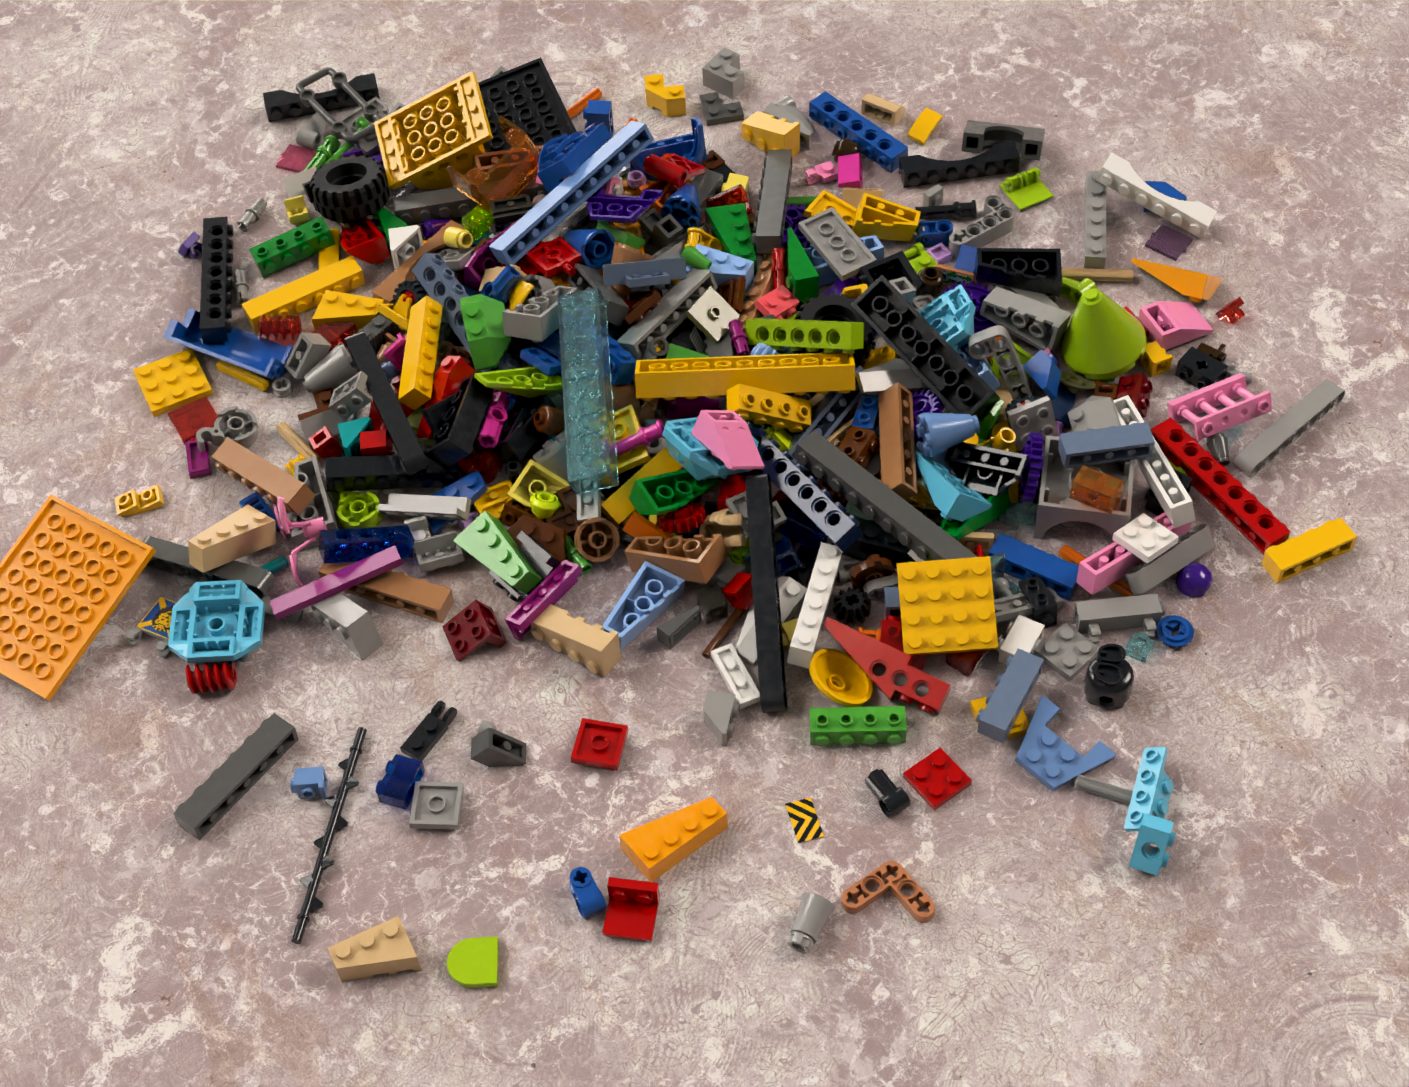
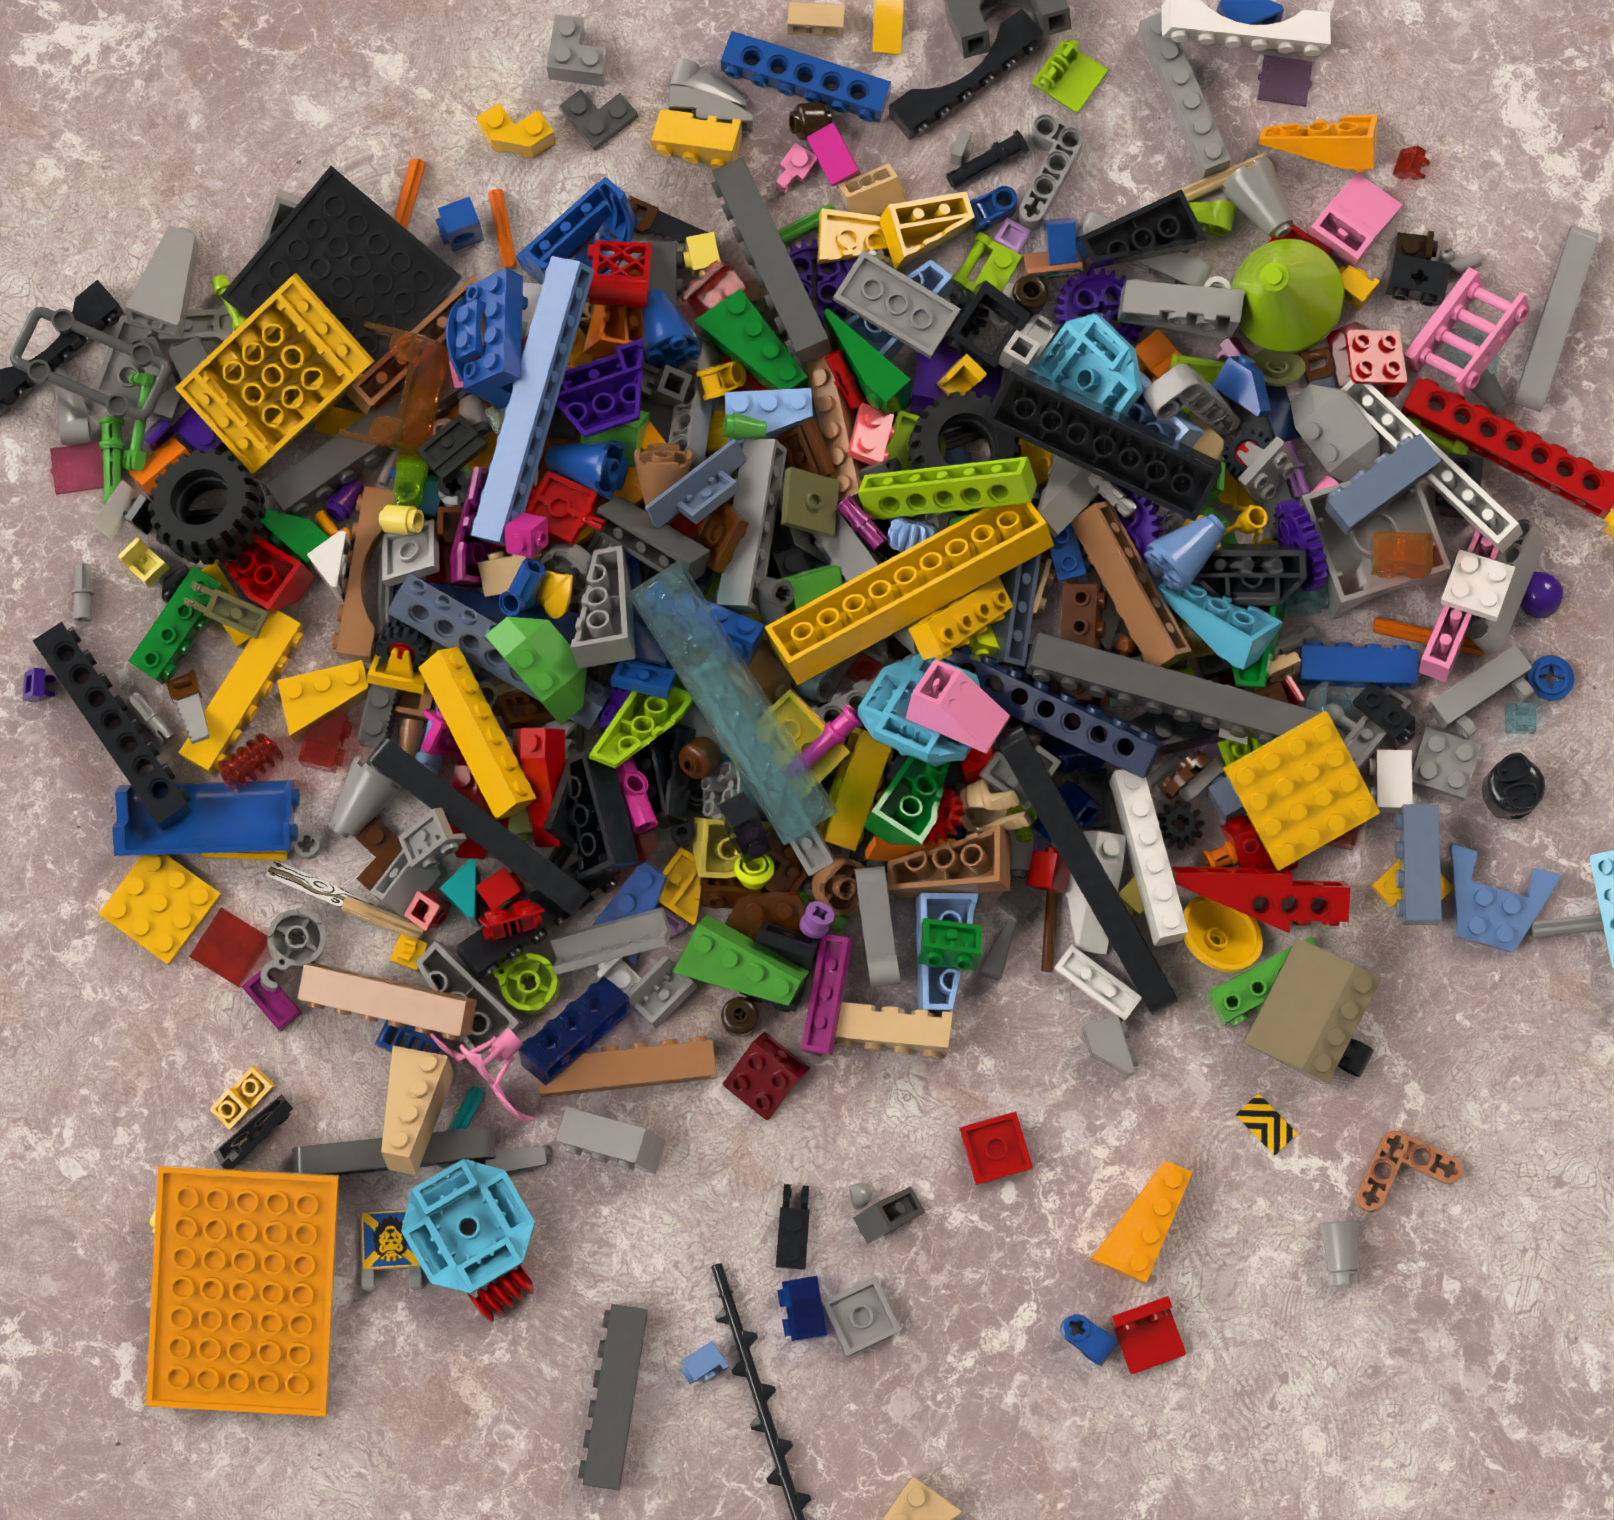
camera: 30 degrees left, 25 degrees up
tile [269,545,403,620] -> none
light grey brick [284,332,332,379] -> none
lime tile [447,936,499,988] -> none
red plate [903,747,972,811] -> none
none -> light grey slope [125,225,199,340]
none -> light grey piece [166,669,210,744]
none -> olive hinge [182,581,269,639]
none -> black wing [214,1094,293,1169]
none -> sticker [265,861,378,920]
none -> red hinge [478,900,545,941]
none -> dark pink brick [505,513,549,558]
none -> black brick [717,792,771,864]
none -> dark brown head [721,997,759,1037]
none -> medium lavender wheel [799,901,834,939]
none -> light grey beam [855,865,900,988]
none -> green bracket [918,918,982,971]
none -> light grey axle [1088,473,1137,517]
none -> light grey cone [1222,157,1293,238]
none -> dark tan slope [1243,938,1382,1084]
none -> bracket [1345,330,1407,398]

